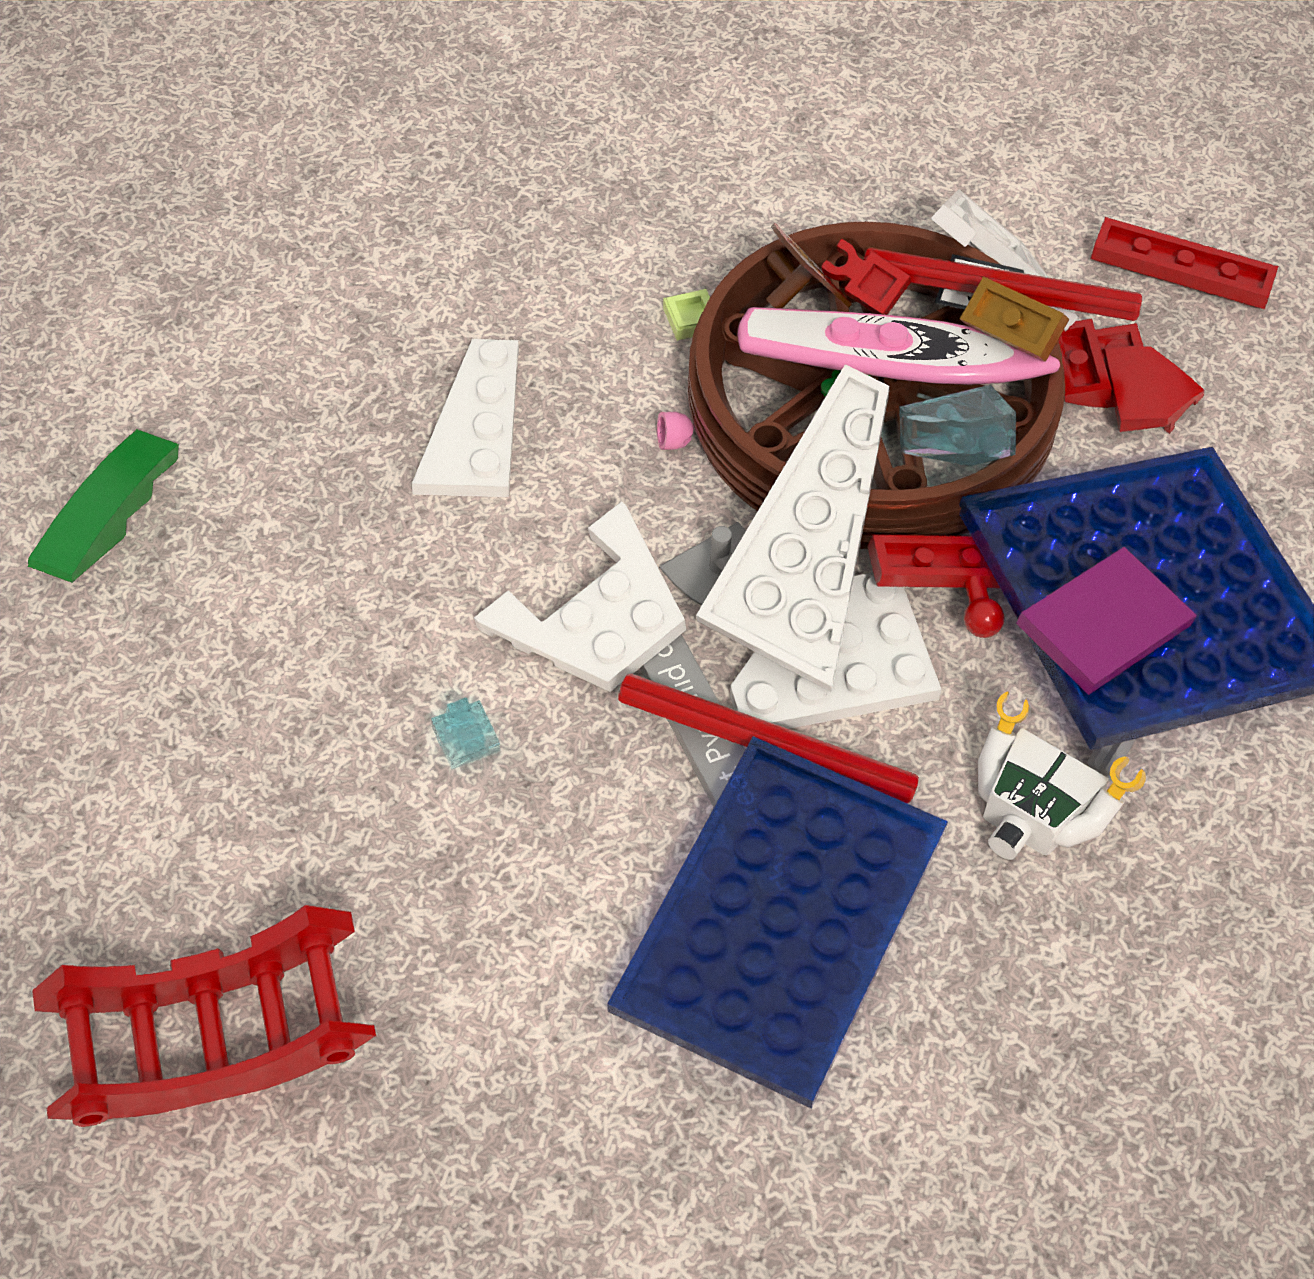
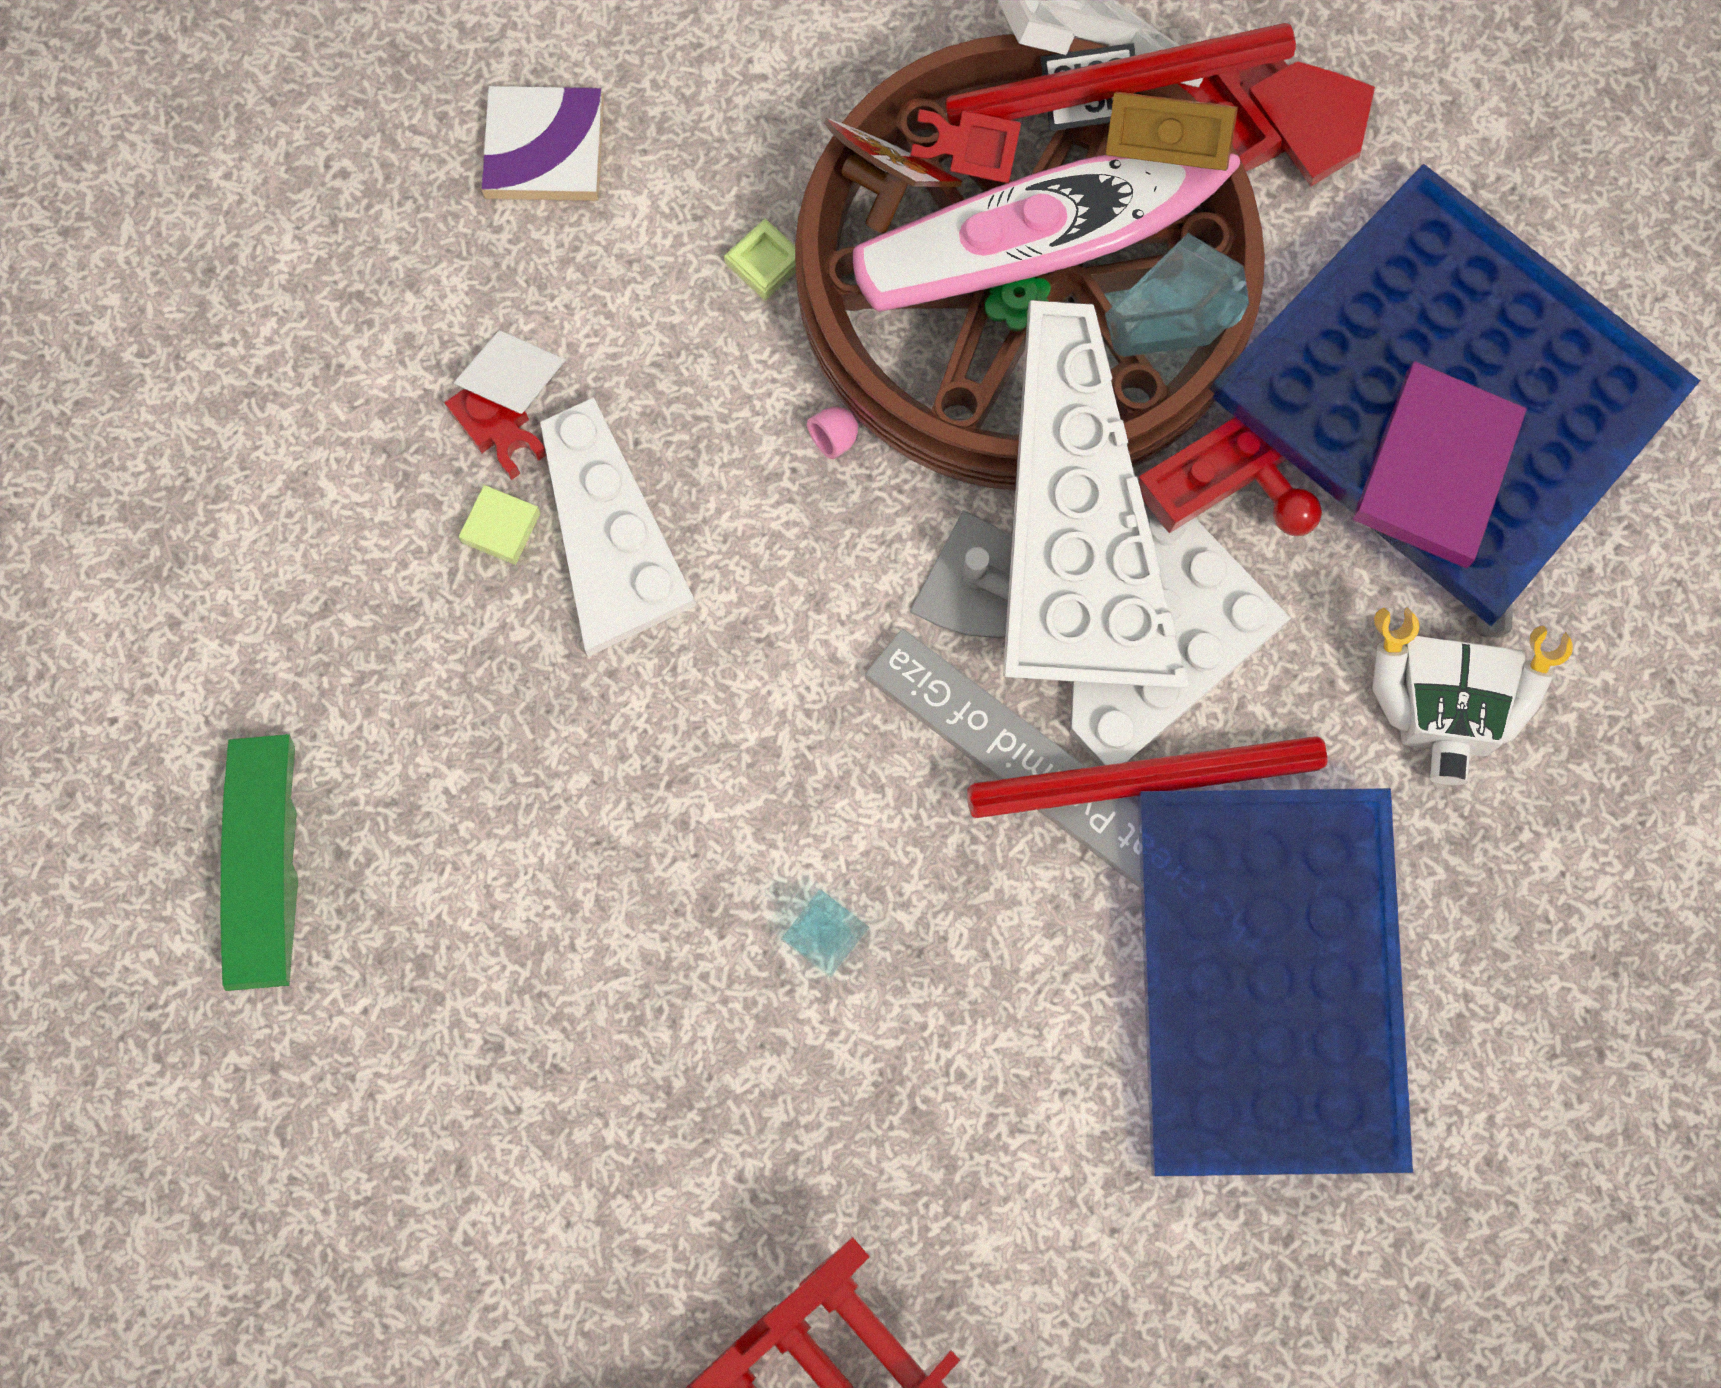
camera: 25 degrees left, 20 degrees up
white wing [474,502,686,692] -> none
none -> red plate [444,389,547,480]
none -> white sticker [453,330,566,414]
none -> yellowish green tile [458,485,541,565]
none -> tile [482,86,604,201]

